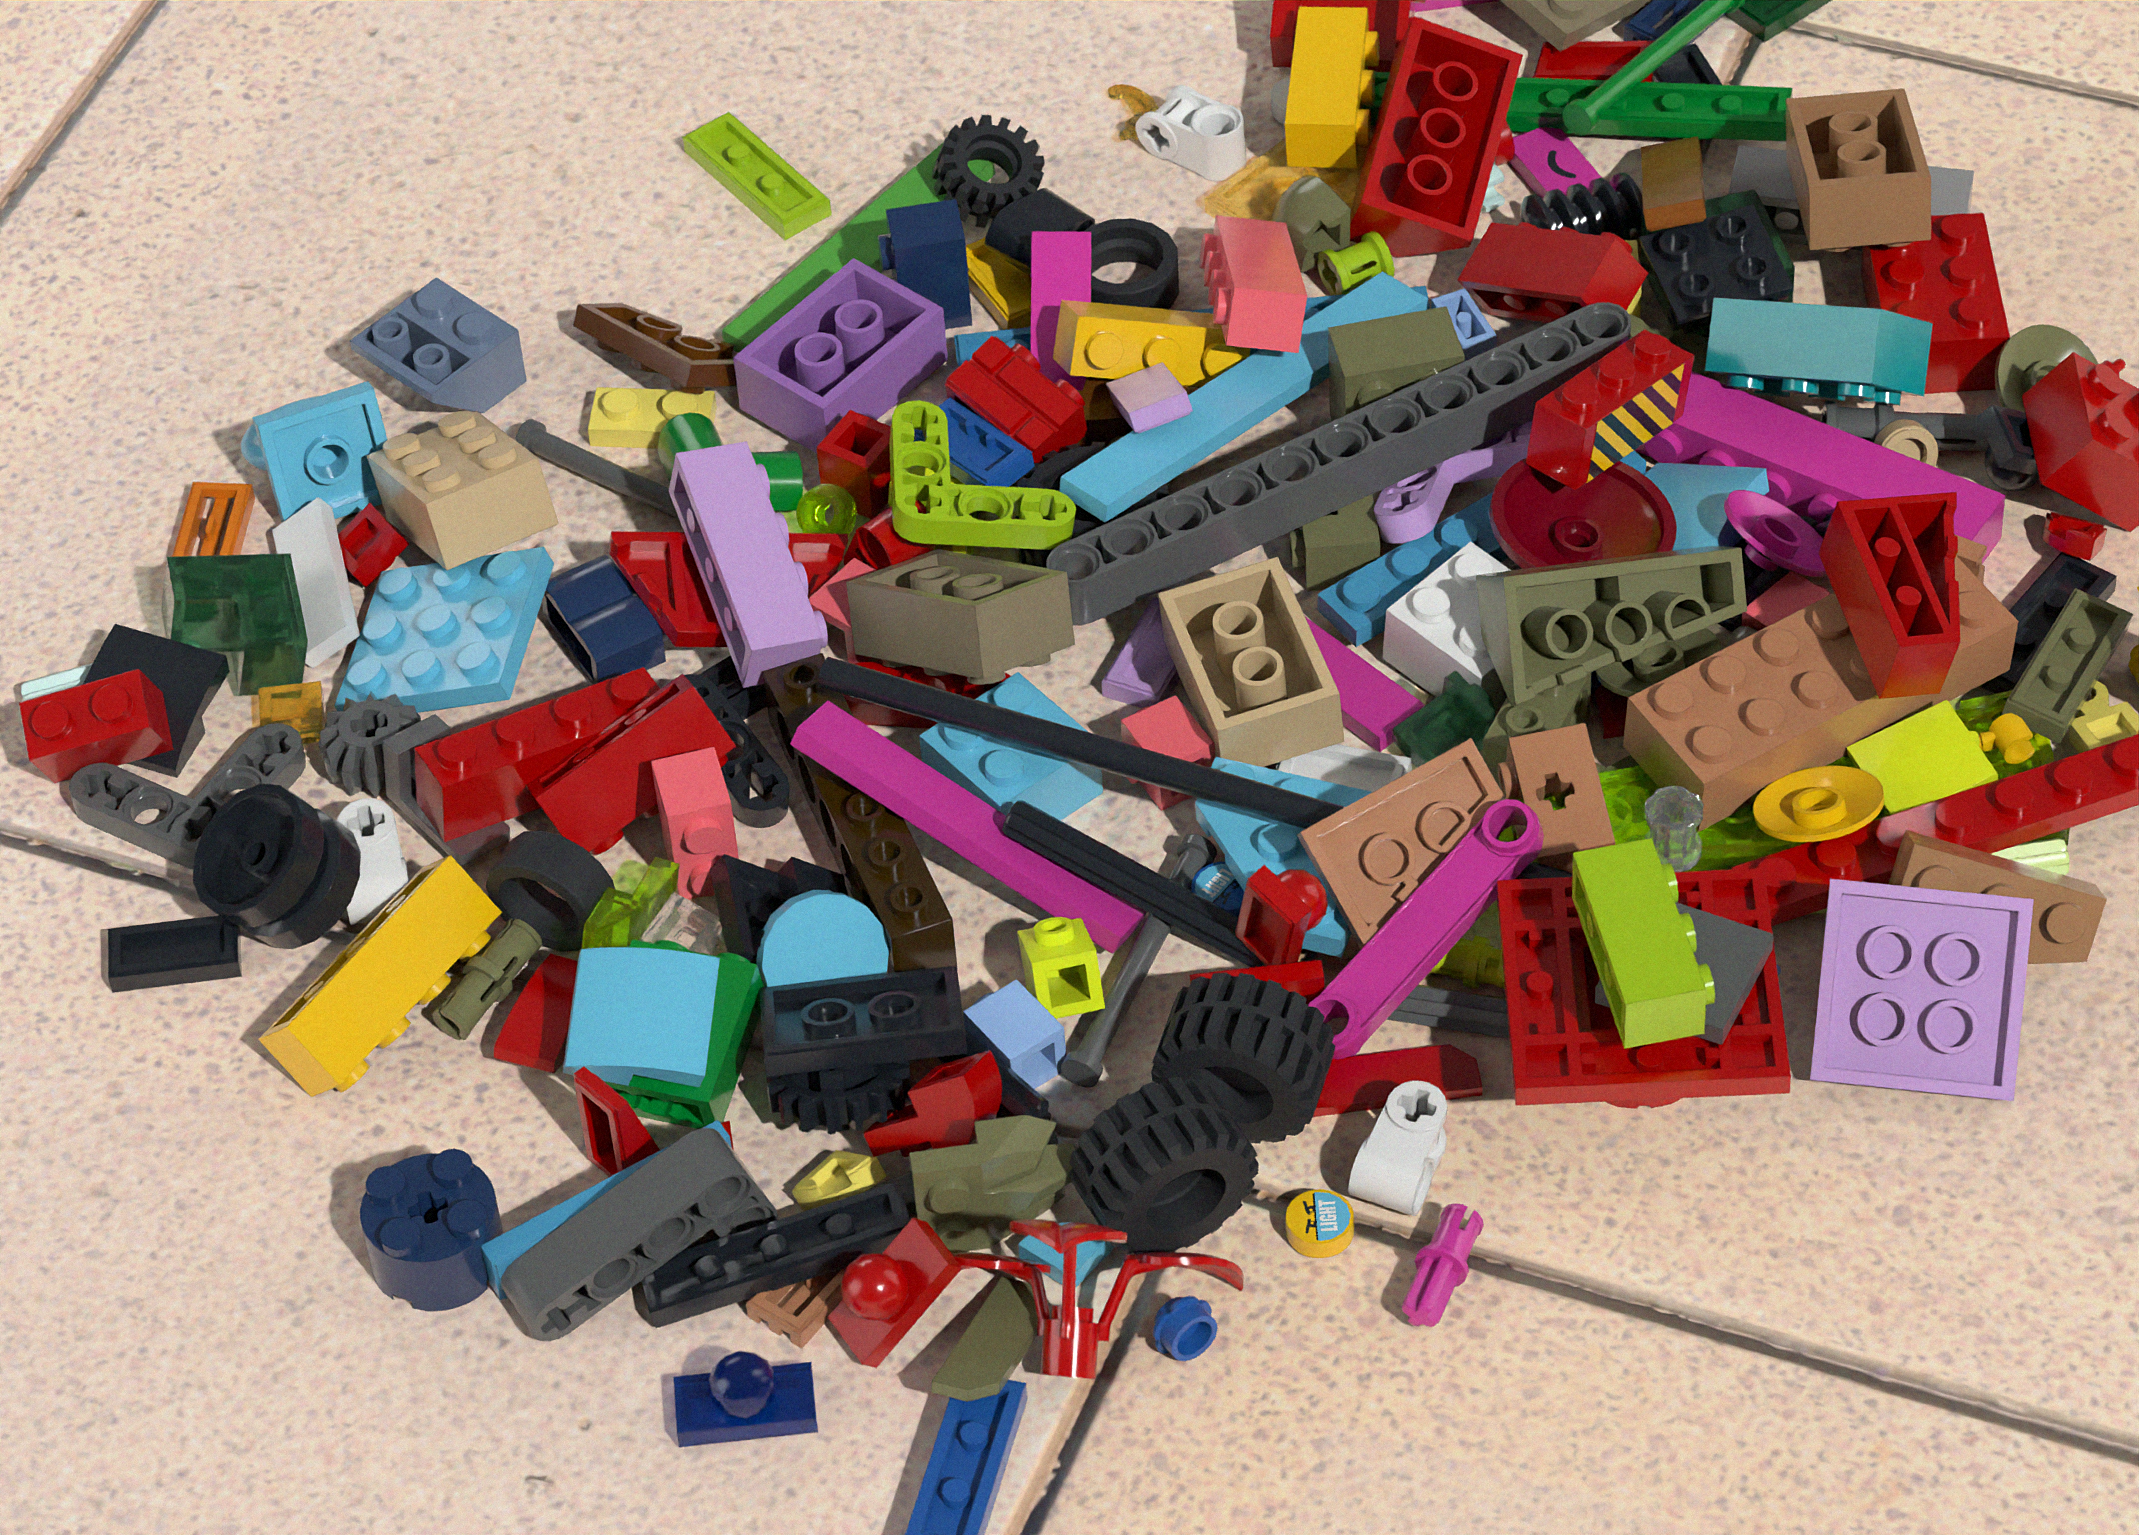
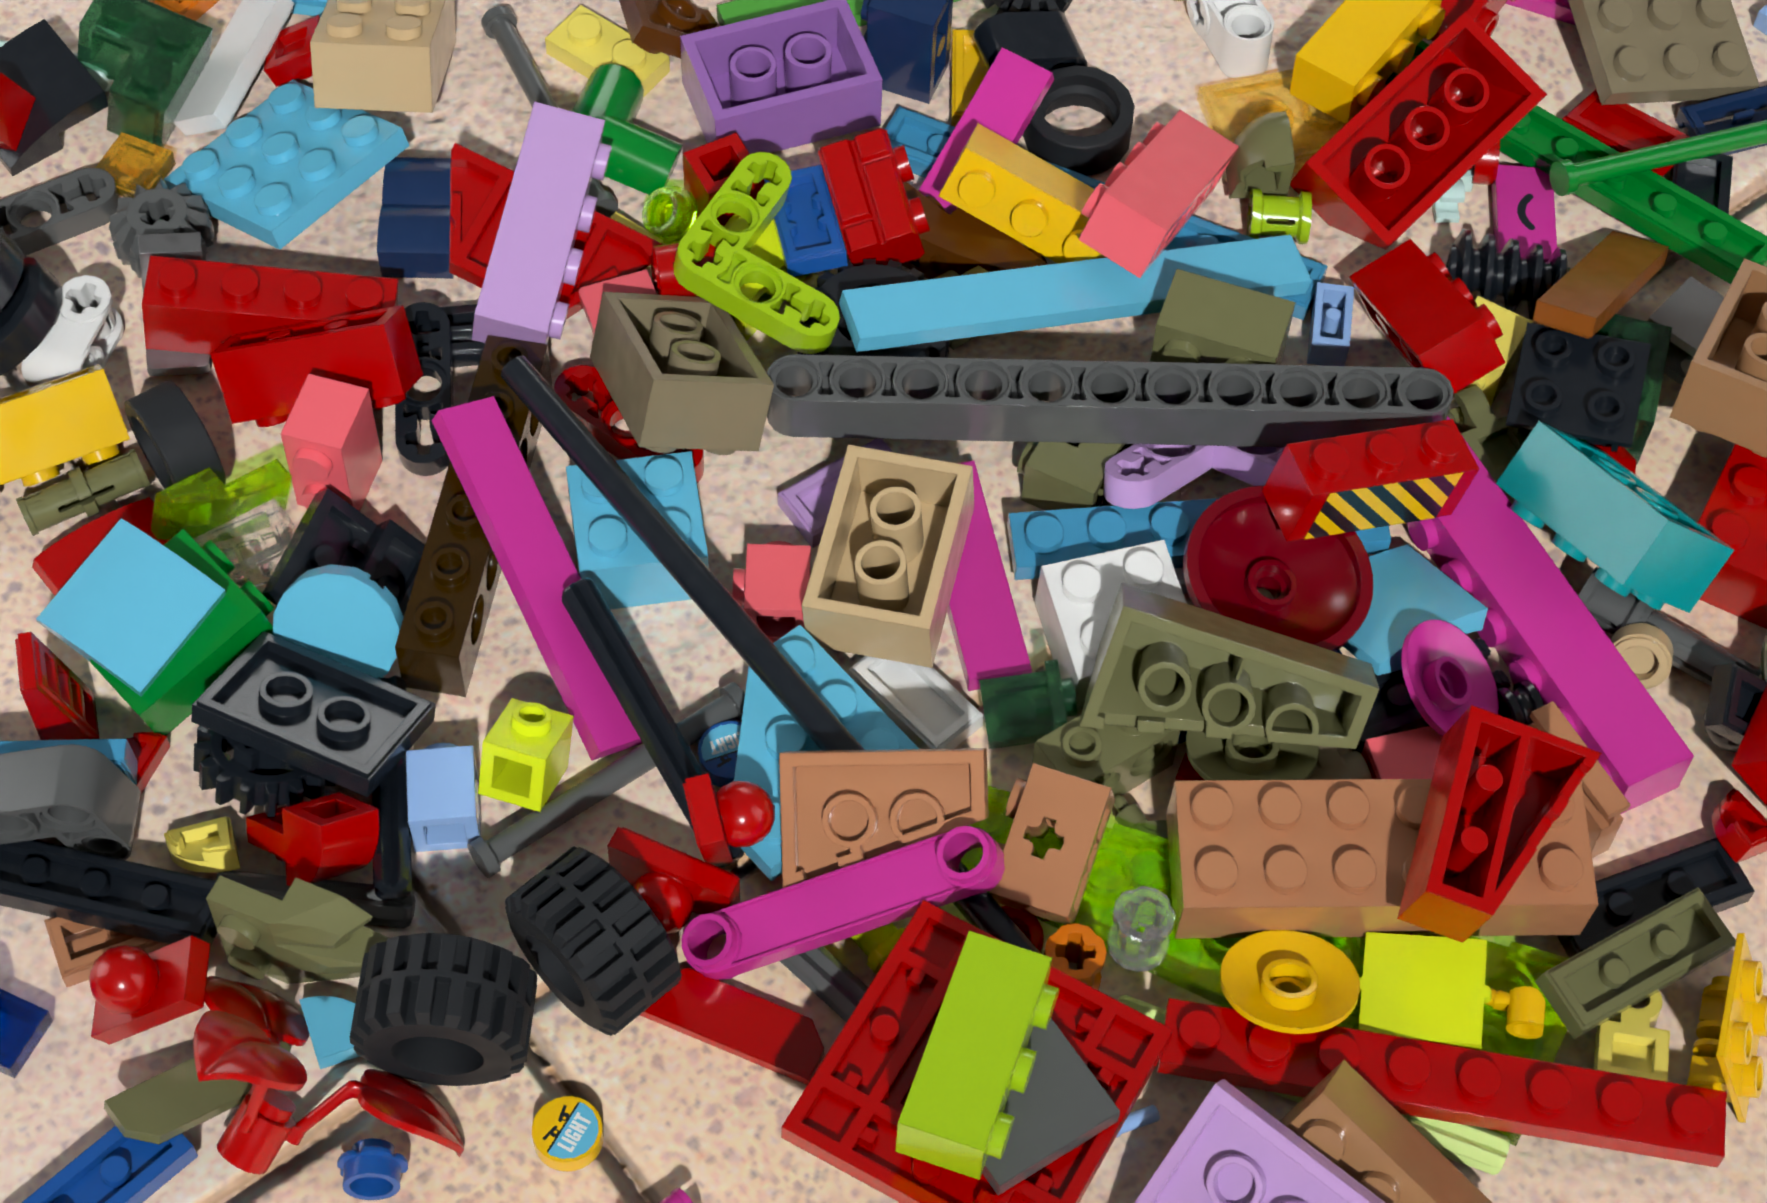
camera: 25 degrees right, 10 degrees up
lavender tile [1106,362,1193,434] -> none
white piece [1348,1081,1447,1216] -> none

